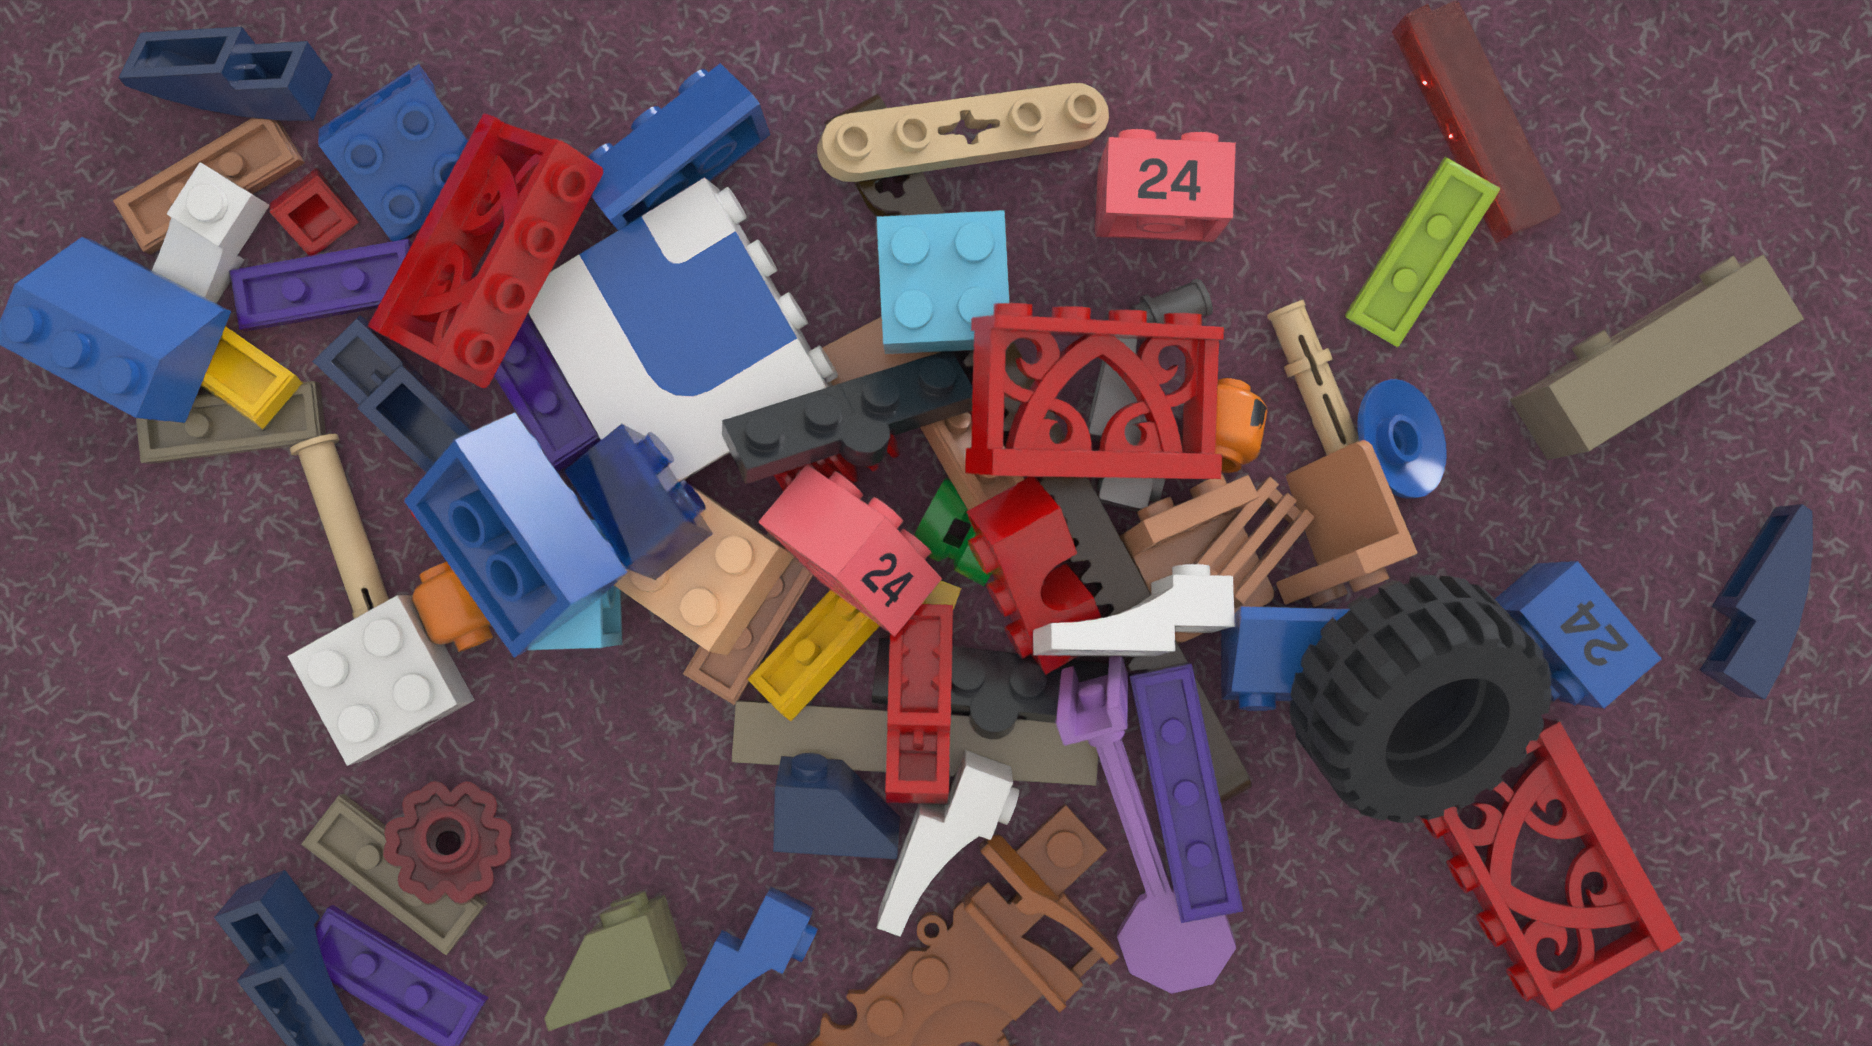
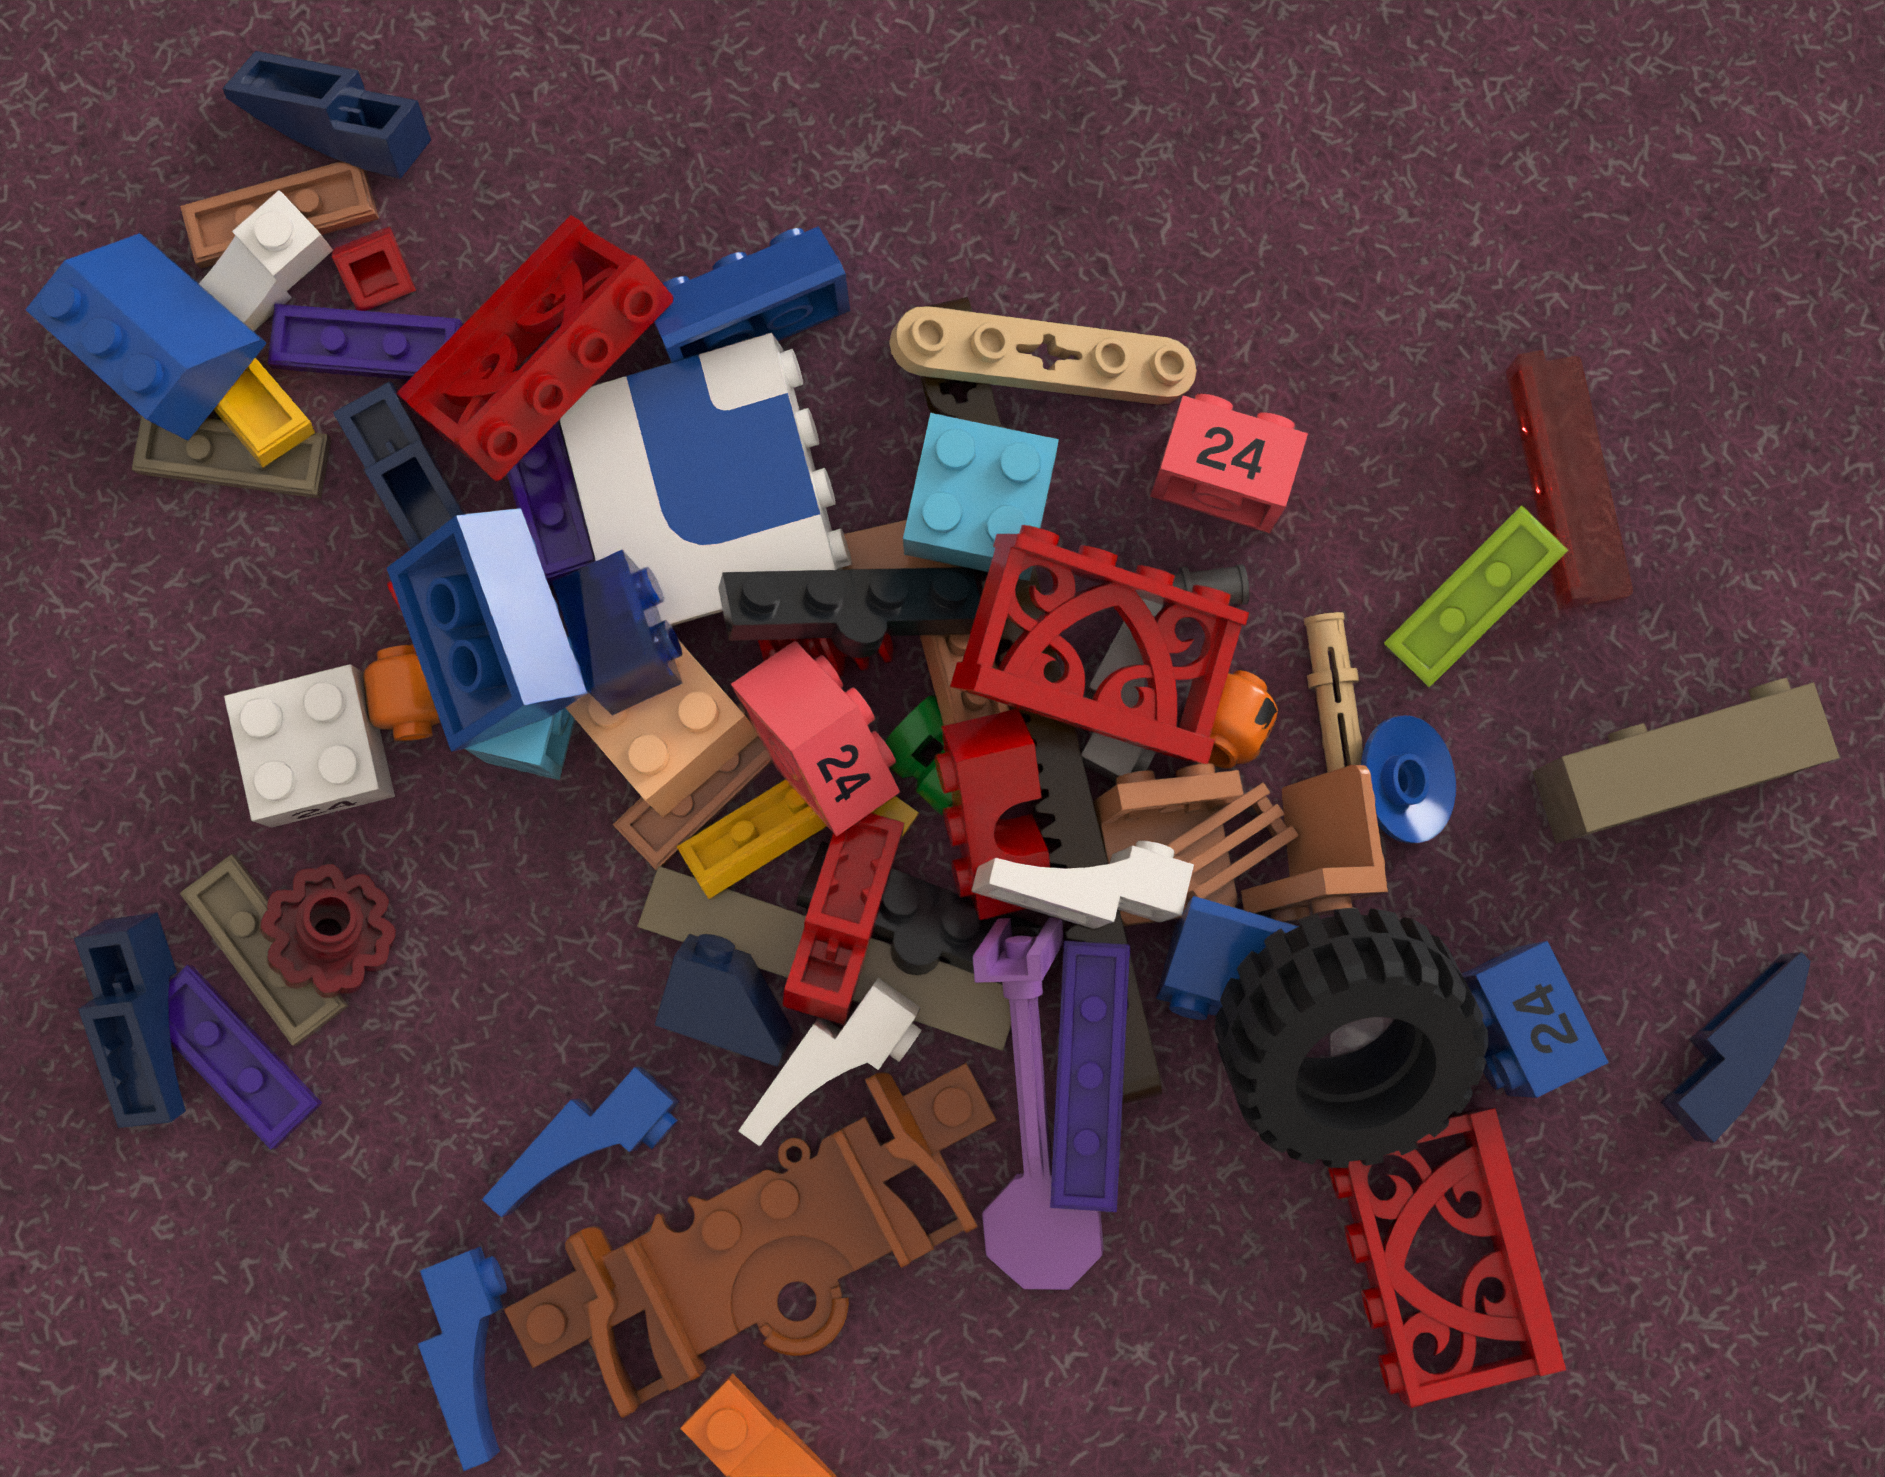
camera: 20 degrees right, 5 degrees down
tan pin [290,434,389,619] -> none
blue bracket [318,64,468,241] -> none
olive slope [544,891,688,1031] -> none

